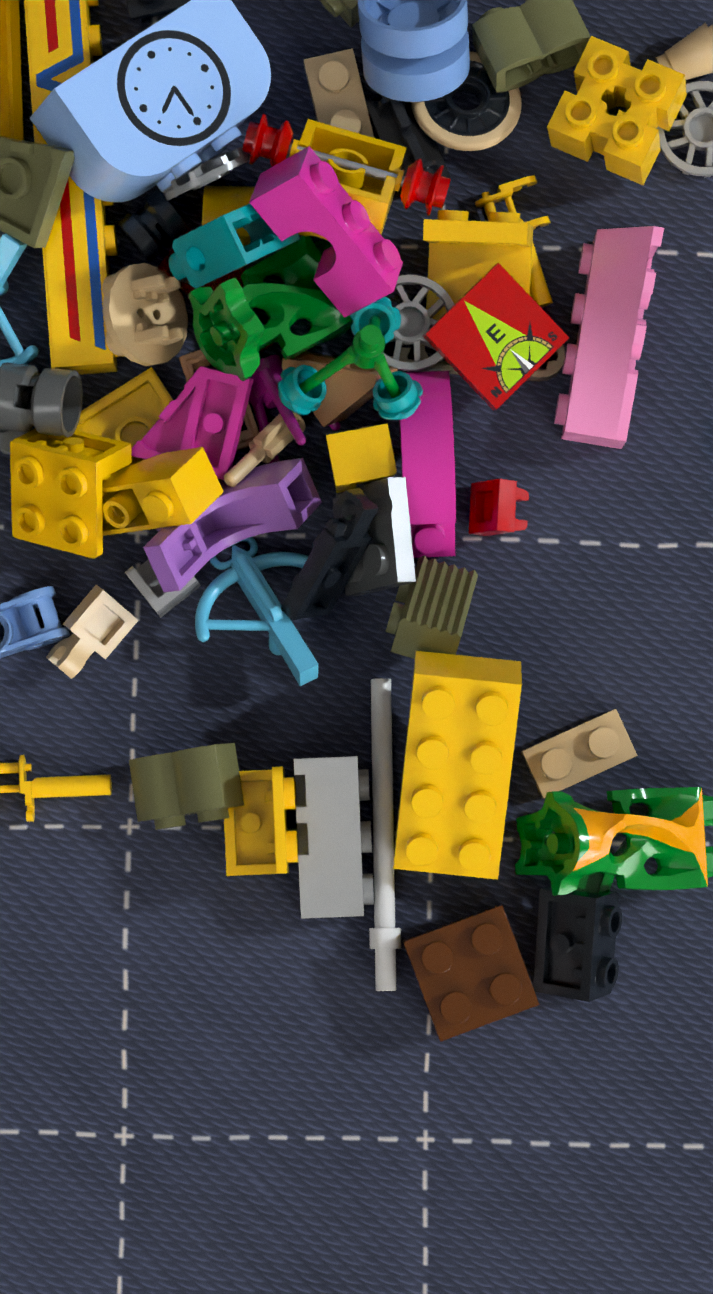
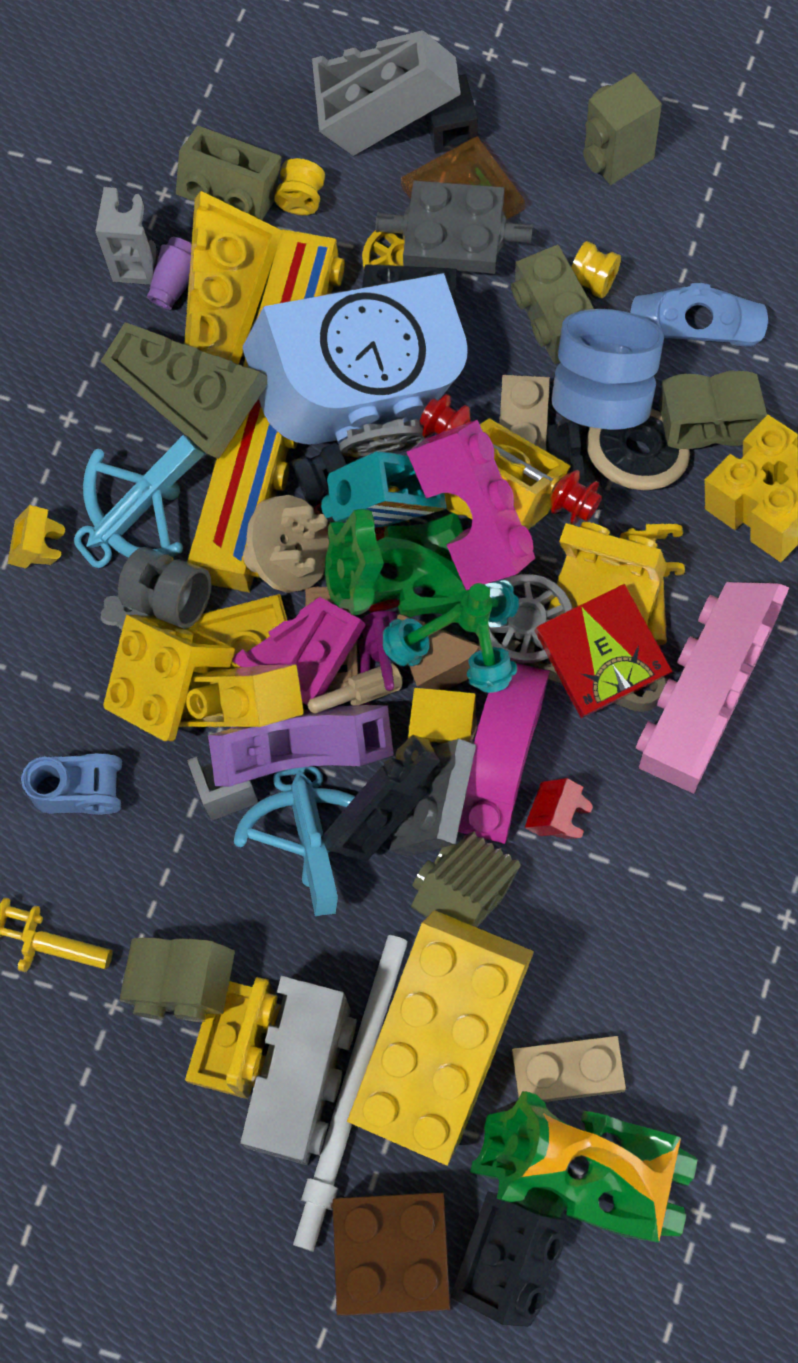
camera: 25 degrees right, 15 degrees down
tan plate [46,585,138,679] -> none

